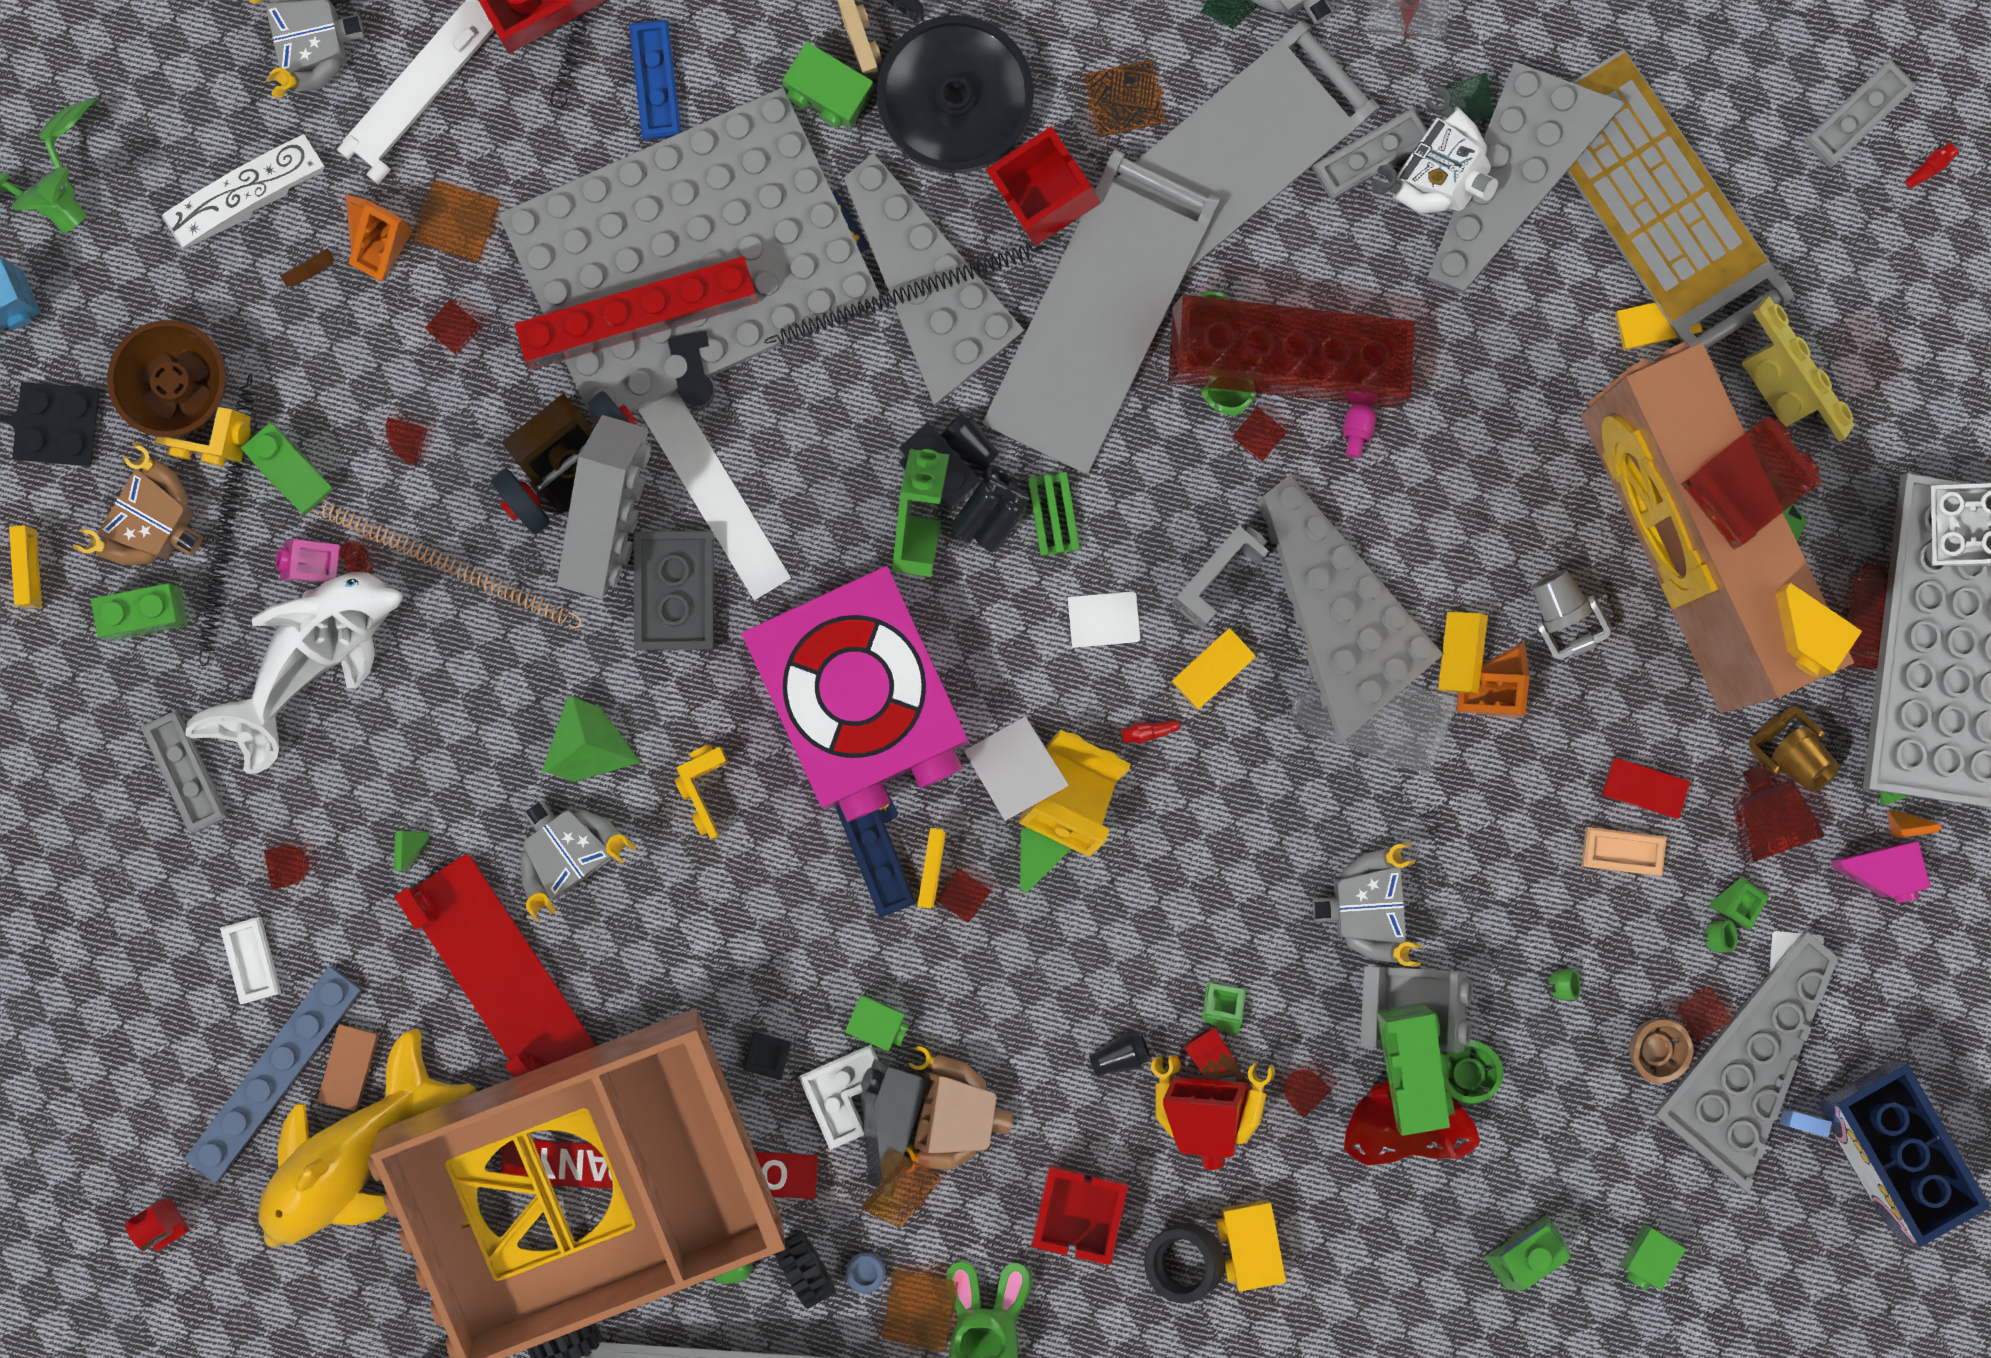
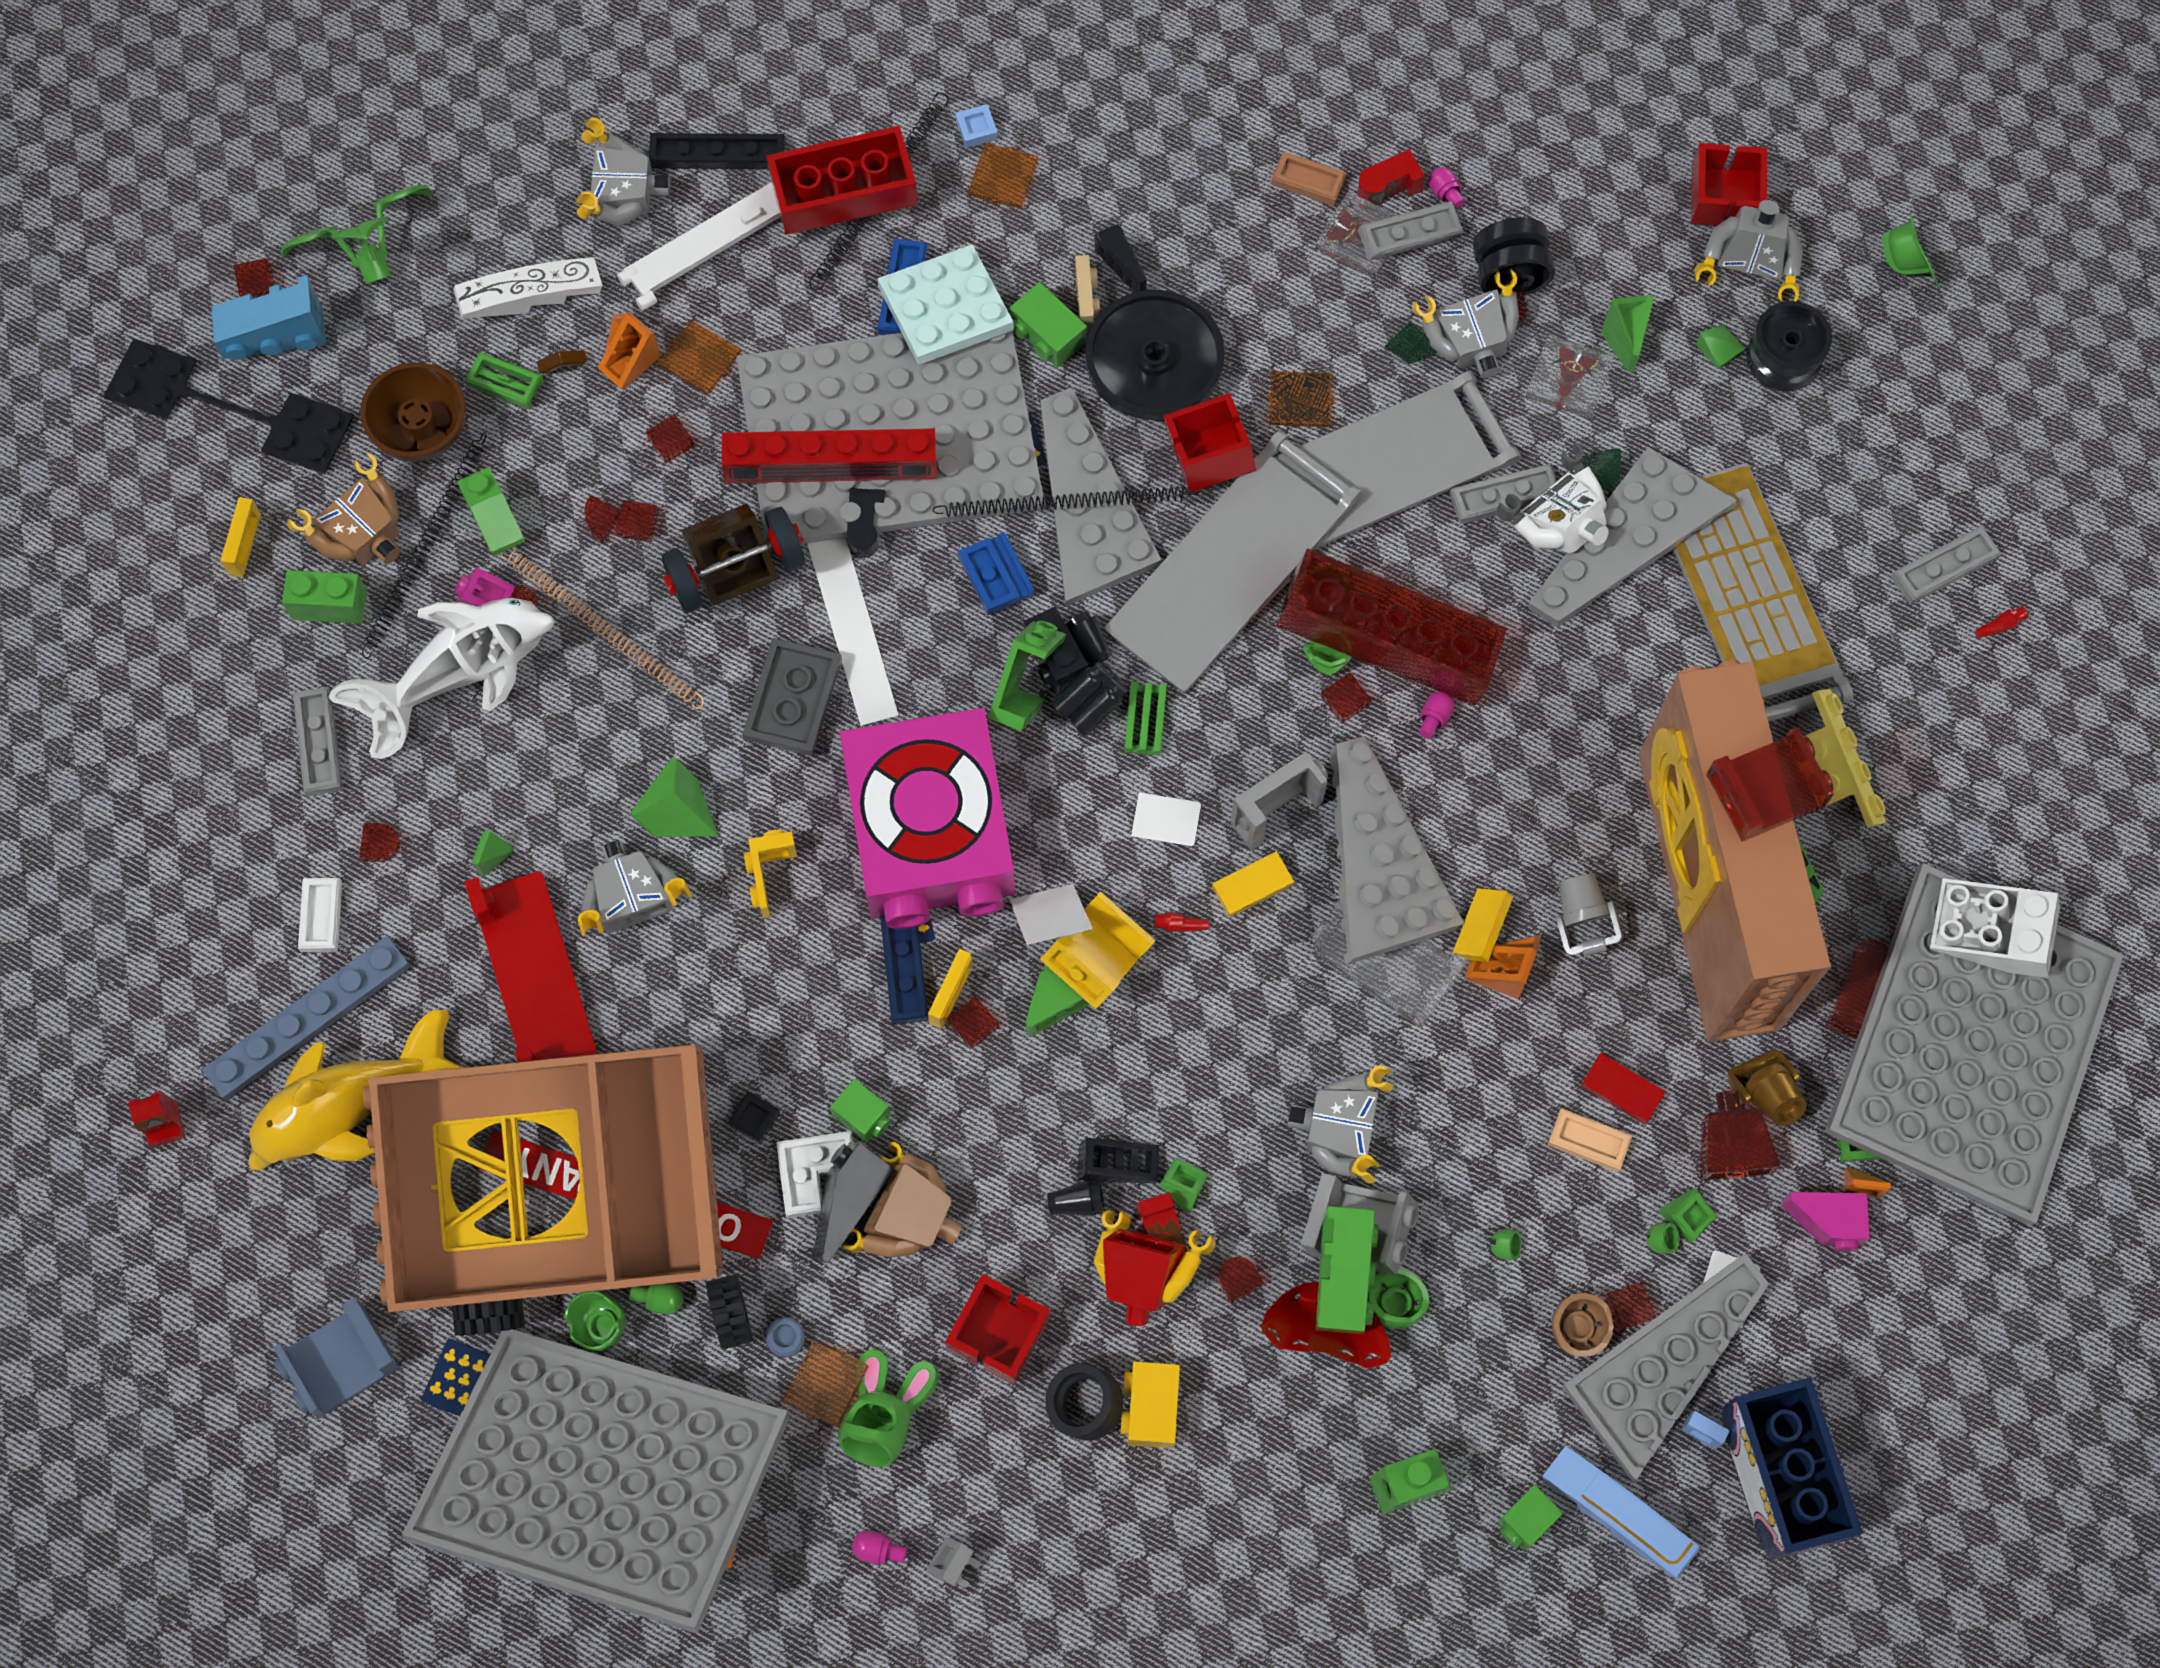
camera: 15 degrees right, 15 degrees down
yellow bracket [154,407,251,467] -> none
nougat tile [317,1024,379,1112] -> none
light grey brick [556,415,651,599] -> none
clear orange piece [862,1156,942,1229] -> none
yellow slope [1776,583,1862,677] -> none
none -> bright green tile [465,352,544,410]
none -> bright green hair [564,1291,626,1351]
none -> clear red tile [615,500,659,543]
none -> light aqua plate [877,245,1014,365]
none -> blue plate [958,532,1034,615]
none -> black slope [1078,1137,1159,1184]
none -> light blue slope [1543,1446,1700,1580]

